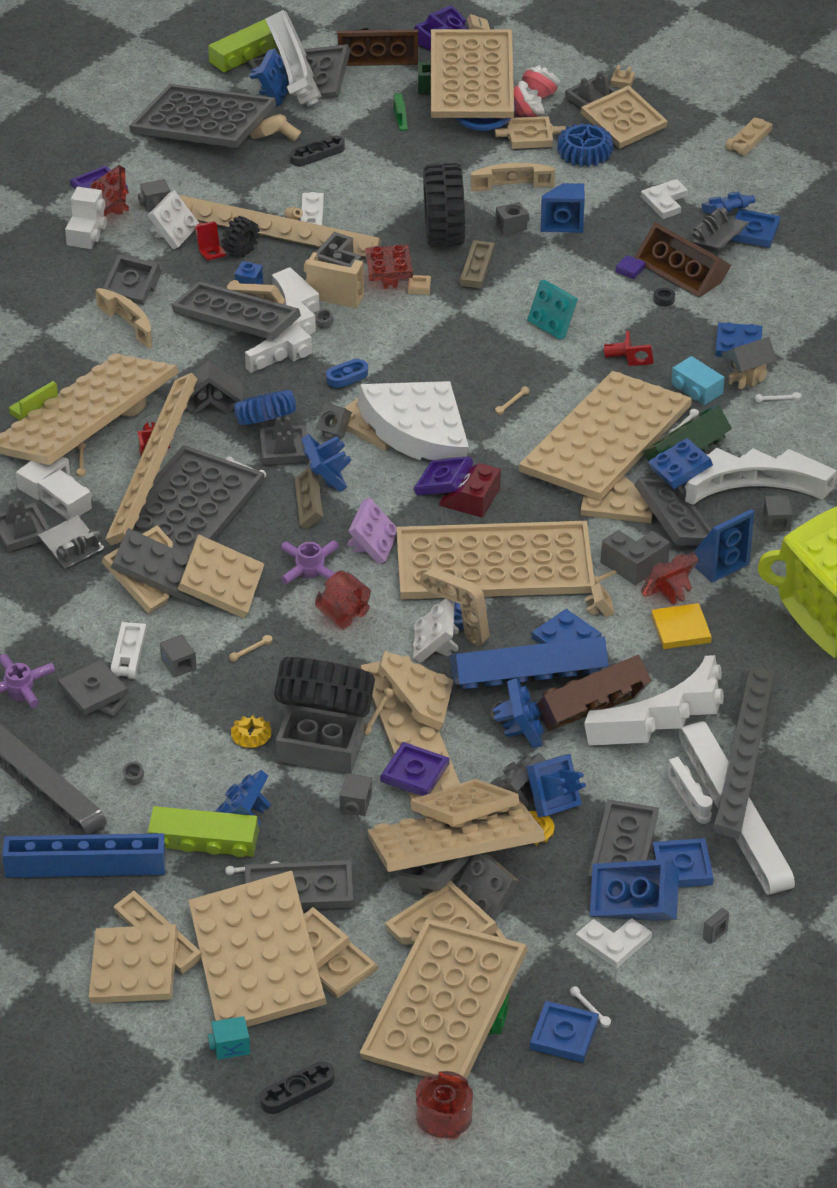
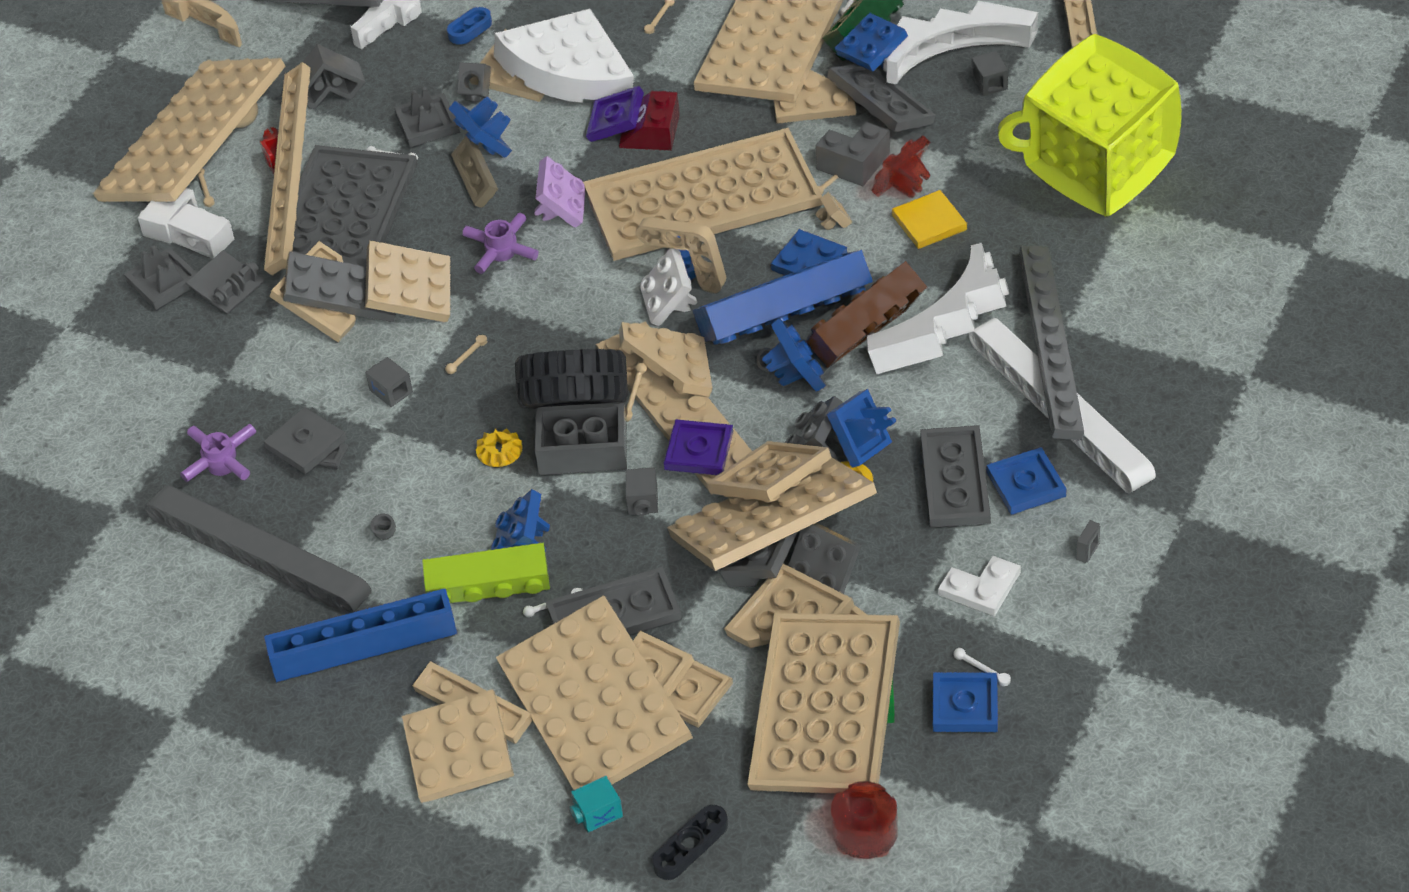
camera: 10 degrees left, 5 degrees up
lime panel [9,381,58,421] -> none
white plate [111,622,147,680] -> none
blue gear [234,390,296,425] -> none
clear red brick [315,570,371,630] -> none
blue slope [590,859,679,921] -> none
white plate [668,757,713,824] -> none
blue slope [694,509,755,583] -> none

